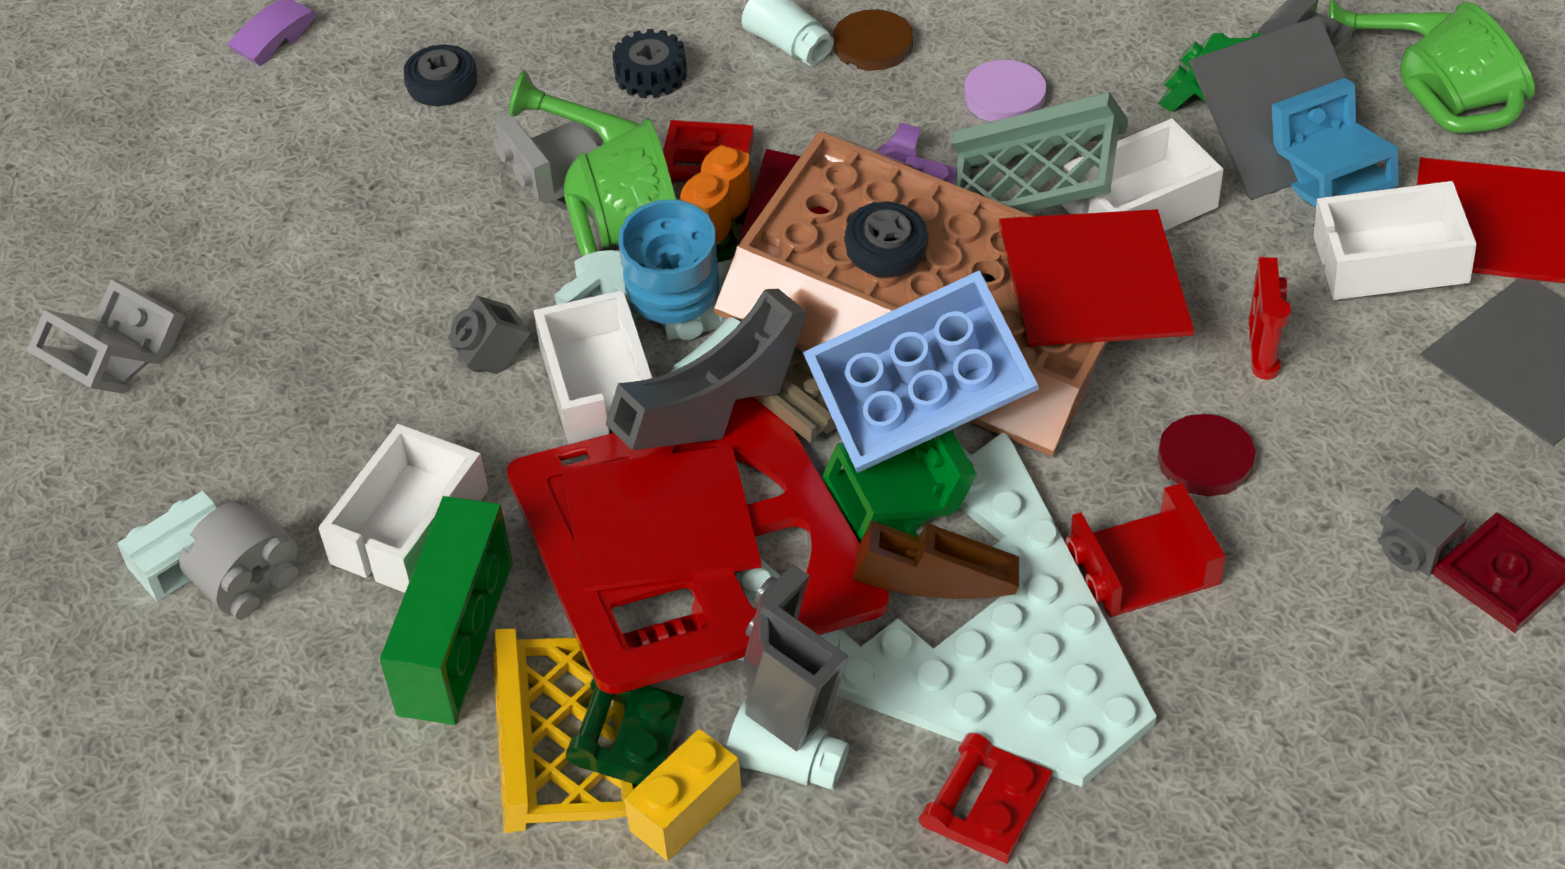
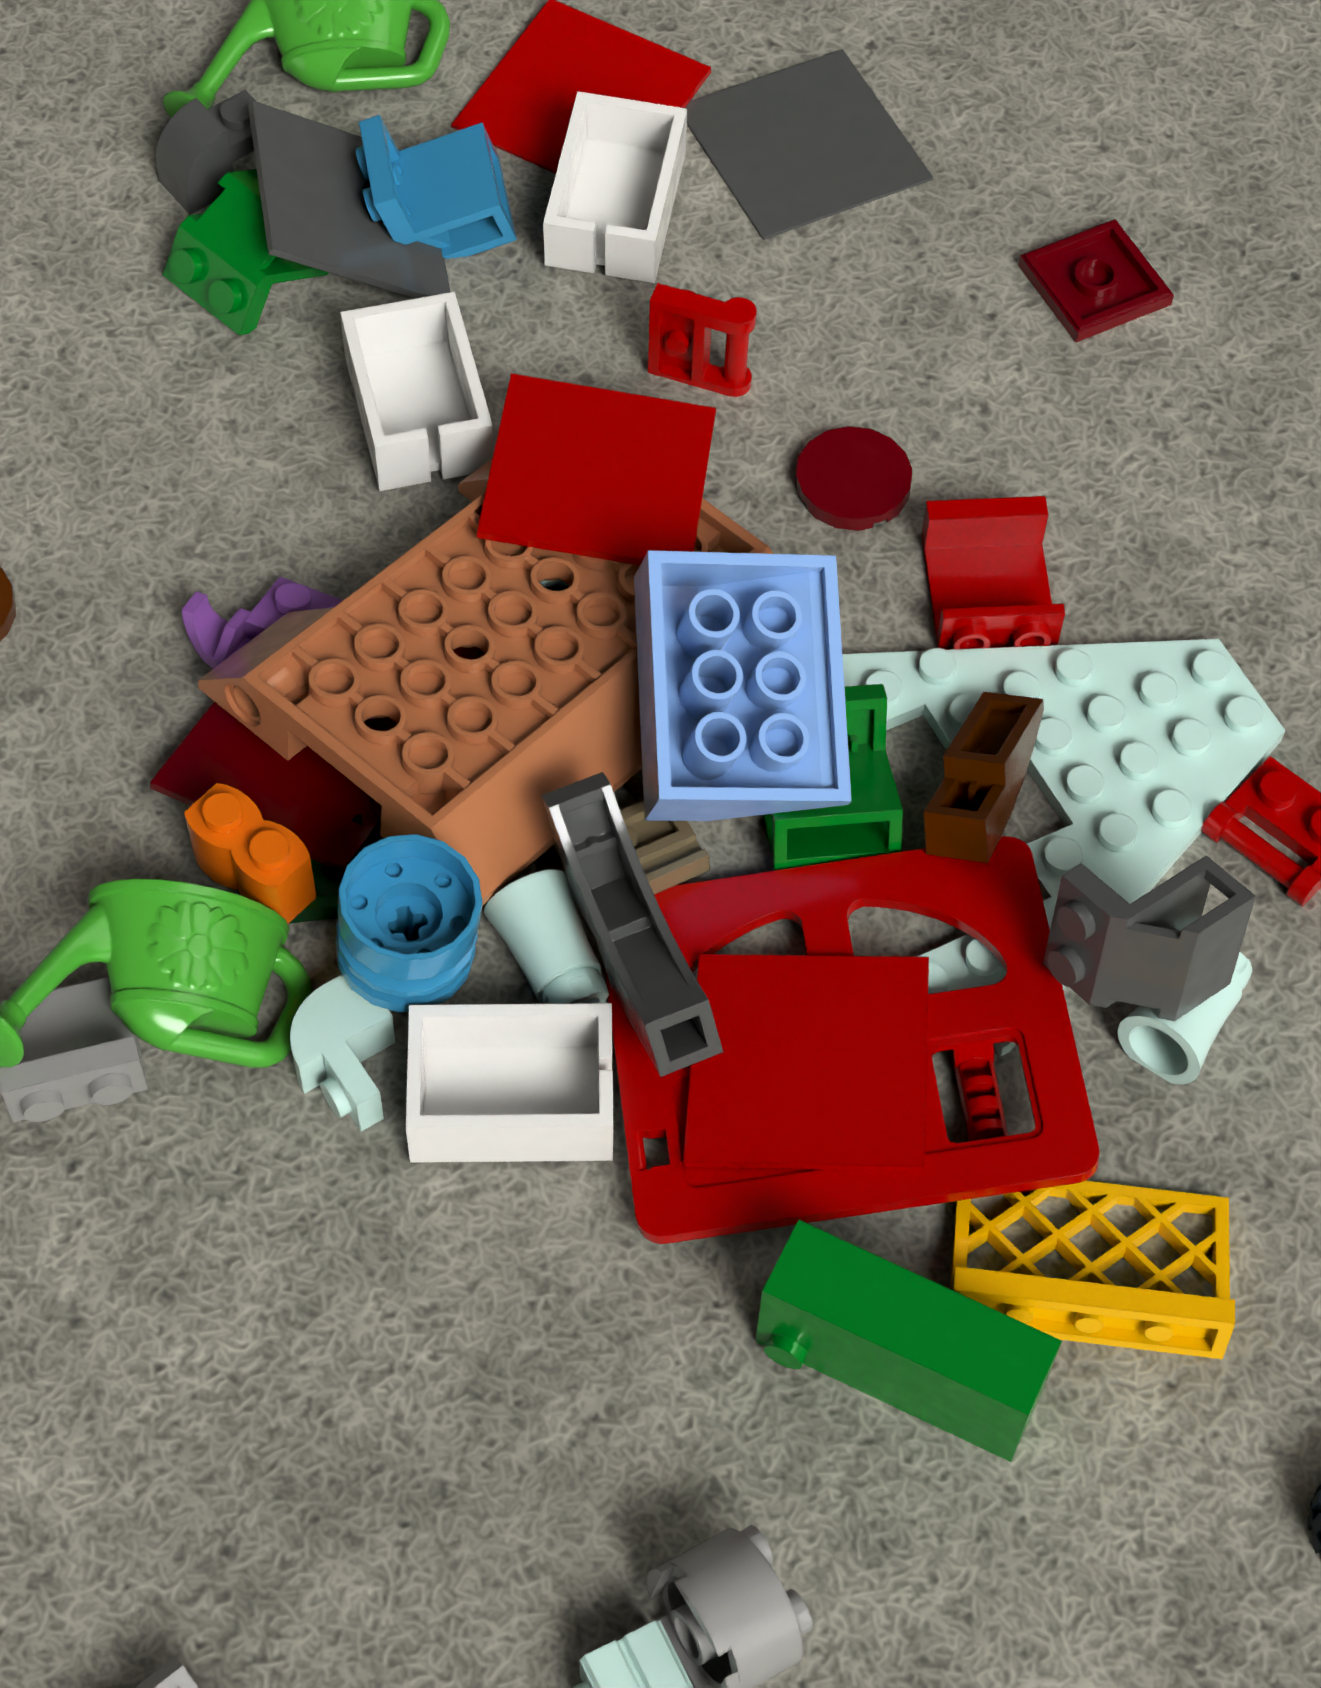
camera: 80 degrees left, 10 degrees up
white piece [318,424,488,593] -> none
dark grey brick [448,296,530,374] -> none
dark green plate [566,678,685,785] -> none
yellow piece [624,728,742,861] -> none
red plate [663,120,754,185] -> none
black wheel [844,201,929,277] -> none
sand green fence [952,92,1128,212] -> none
lavender tile [964,60,1046,122] -> none
dark grey brick [1378,487,1467,576] -> none

